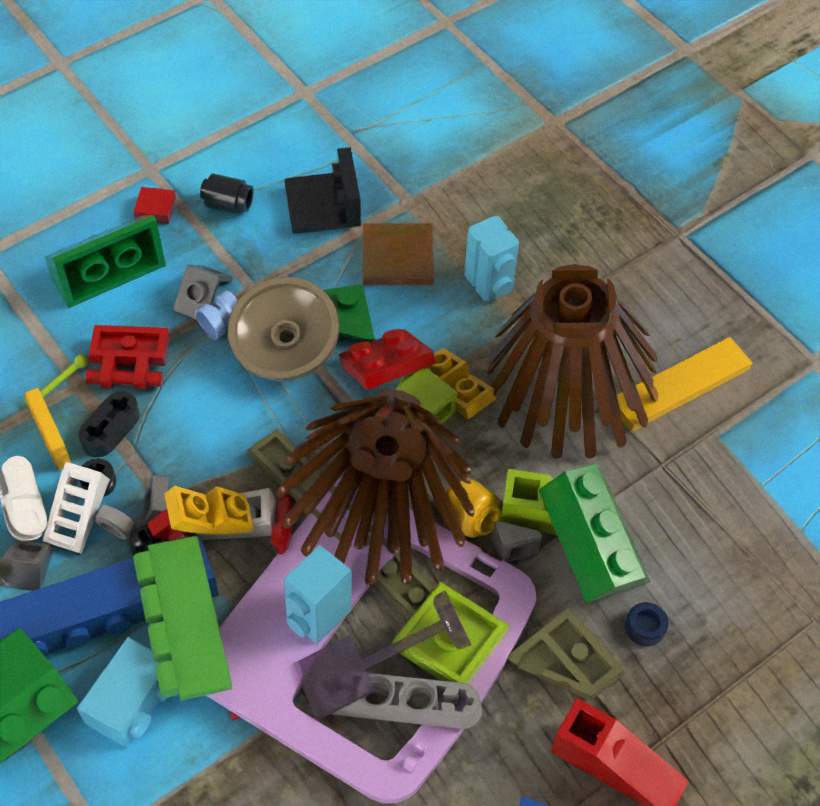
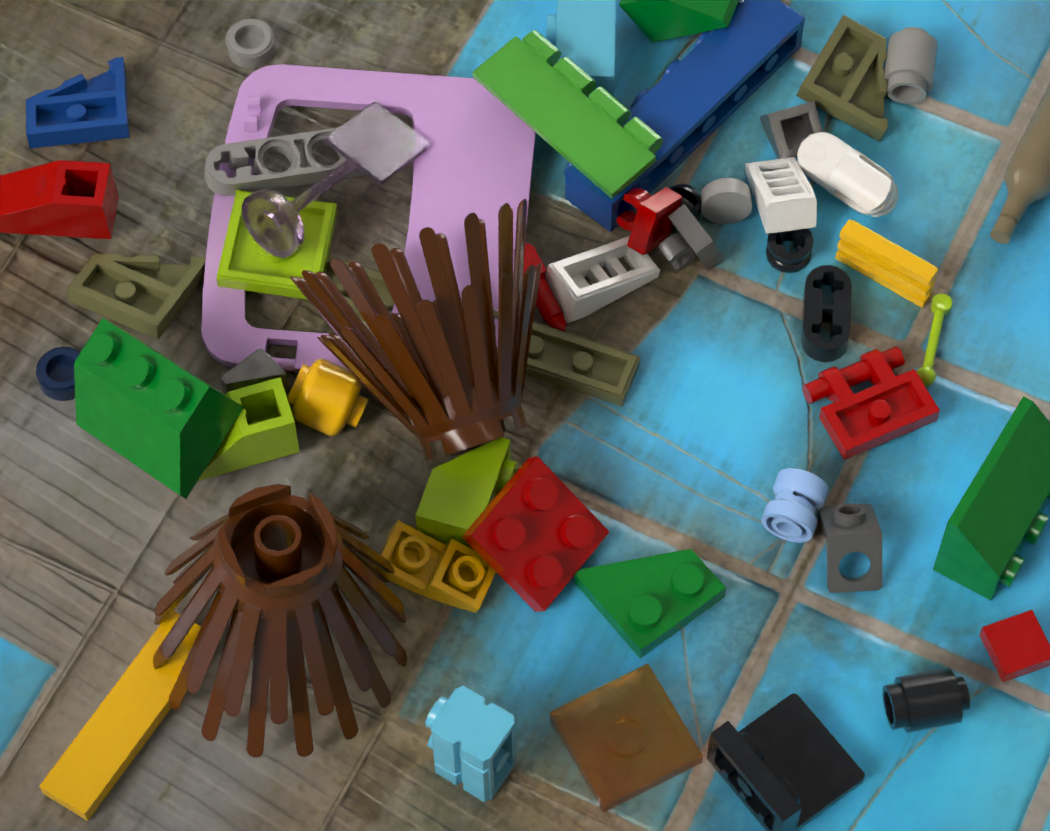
camera: 155 degrees right, 5 degrees up
yellow slope [164,486,254,535] -> none
dark tan dish [228,277,339,381] -> none
medium azure brick [284,545,352,644] -> none

